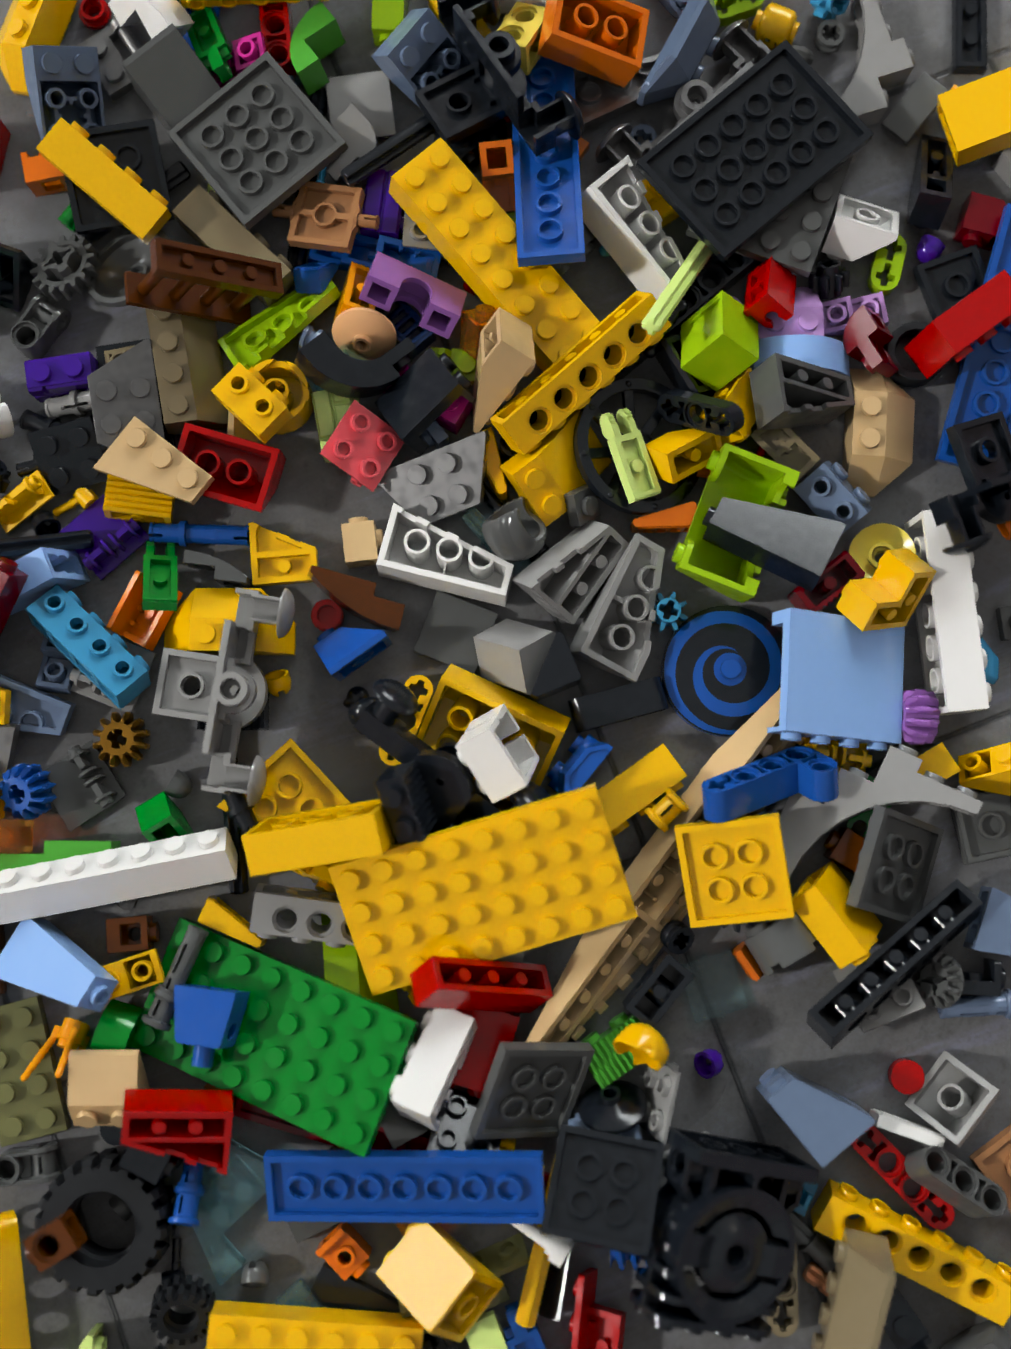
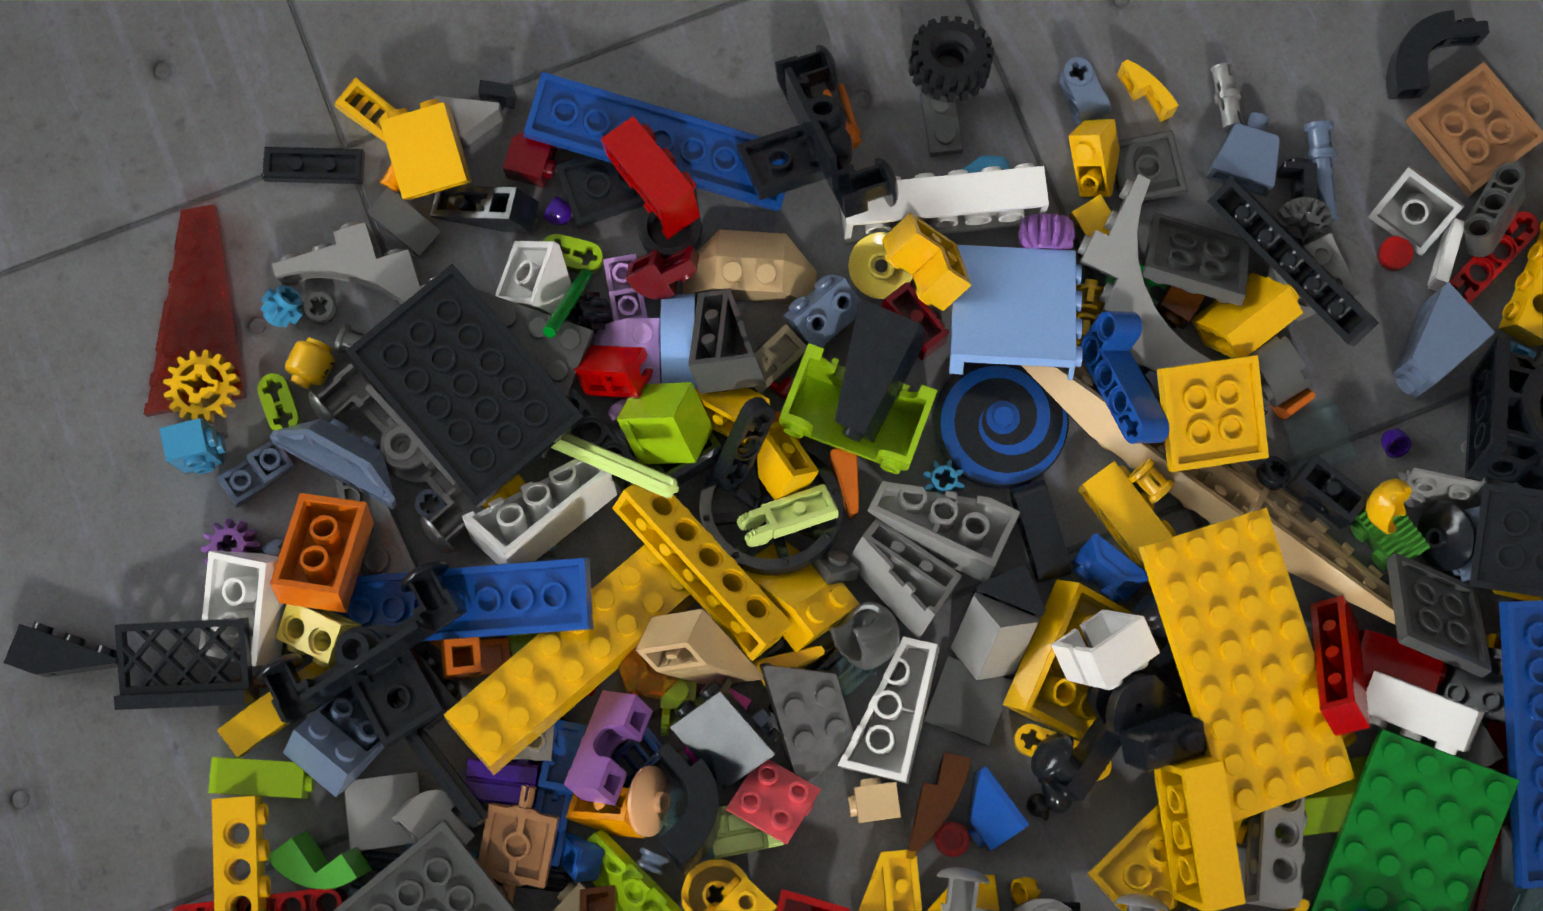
camera: 95 degrees left, 5 degrees down
none -> green bar [543,268,592,338]

